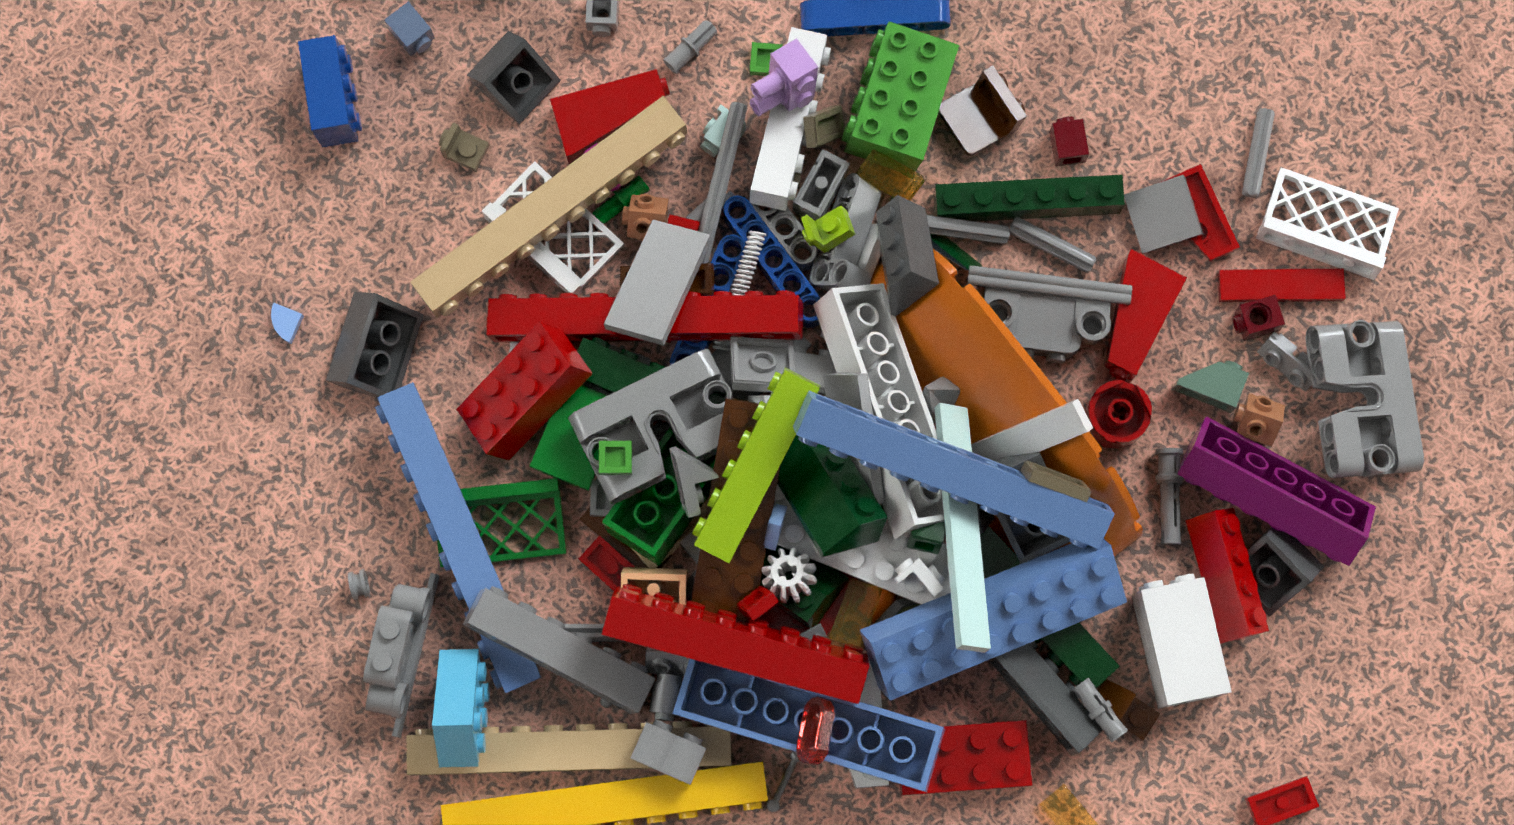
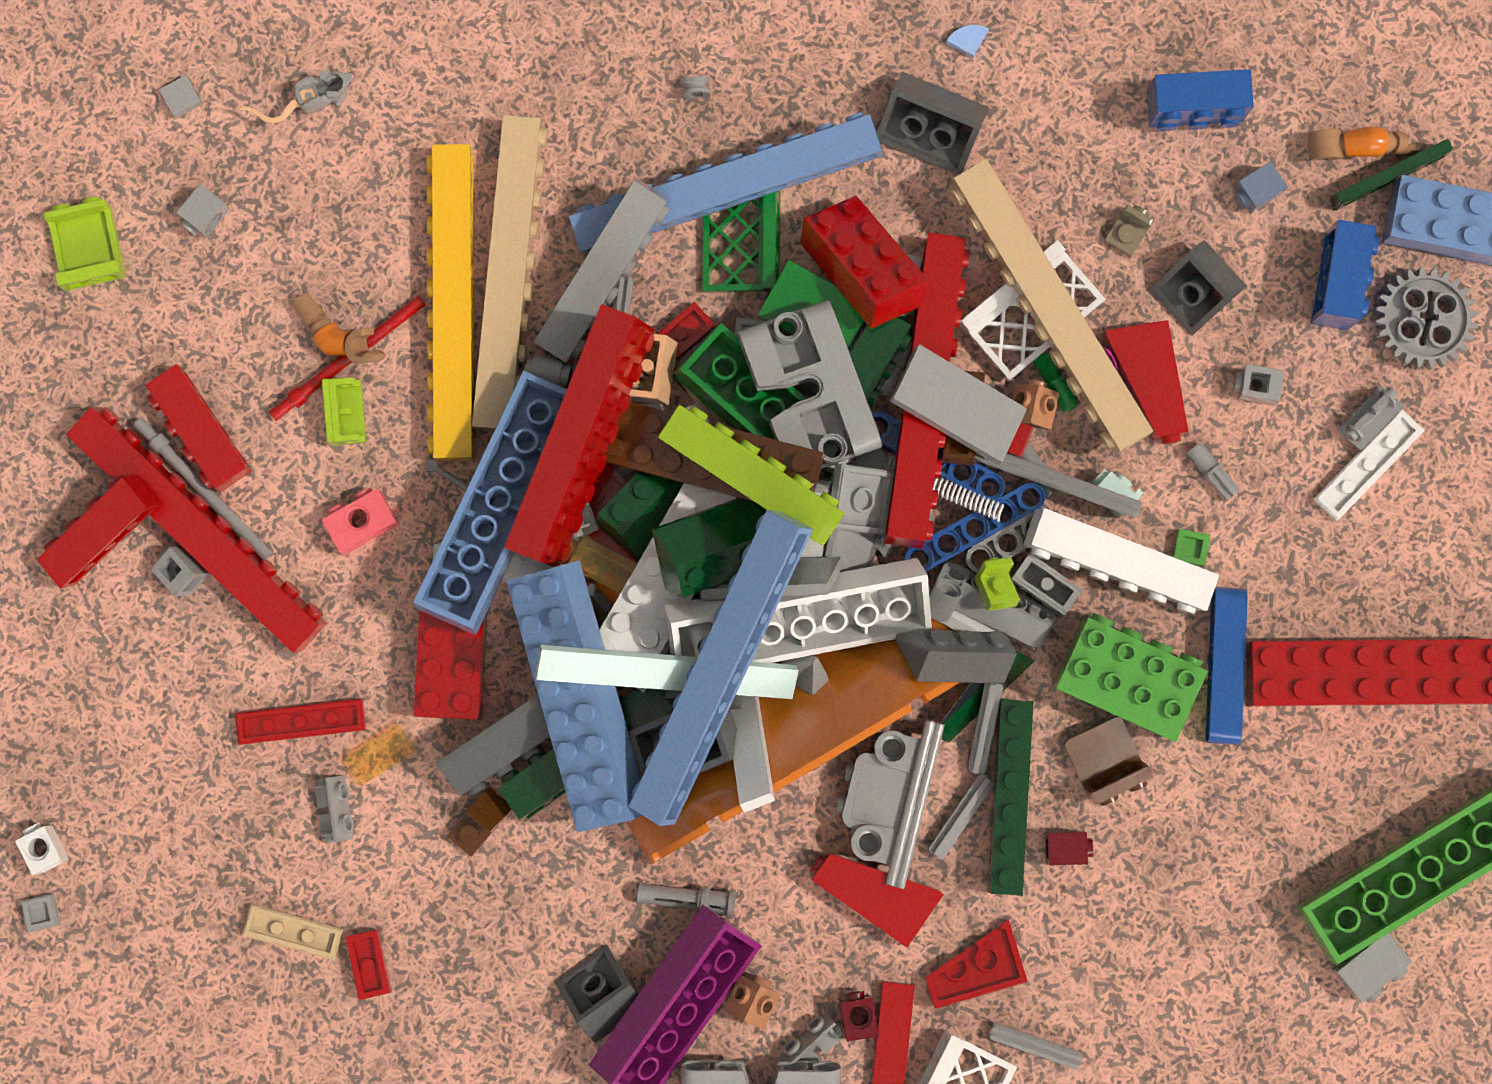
camera: 100 degrees right, 5 degrees up
light grey brick [363,573,439,738] -> none
medium azure brick [432,649,490,768] -> none
bright green tile [599,441,632,475] -> none
light grey brick [631,719,706,785] -> none
light grey slope [669,447,719,518] -> none
red tile [736,586,779,621] -> none
lavender brick [750,38,818,117] -> none
white gear [762,547,817,603] -> none
light blue tile [763,504,787,550] -> none
clear red plate [796,697,835,765] -> none
dark tan tile [803,105,844,148] -> none
clear yellow tile [856,150,925,201] -> none
white bracket [894,558,945,597] -> none
dark green slope [907,521,945,554] -> none
dark tan tile [1020,460,1092,502] -> none
light grey pin [1072,677,1128,743] -> none
red brick [1085,380,1152,449] -> none
light grey tile [1124,175,1203,254] -> none
white brick [1132,574,1232,709] -> none
sand green slope [1172,361,1249,413] -> none
red brick [1185,508,1269,644] -> none

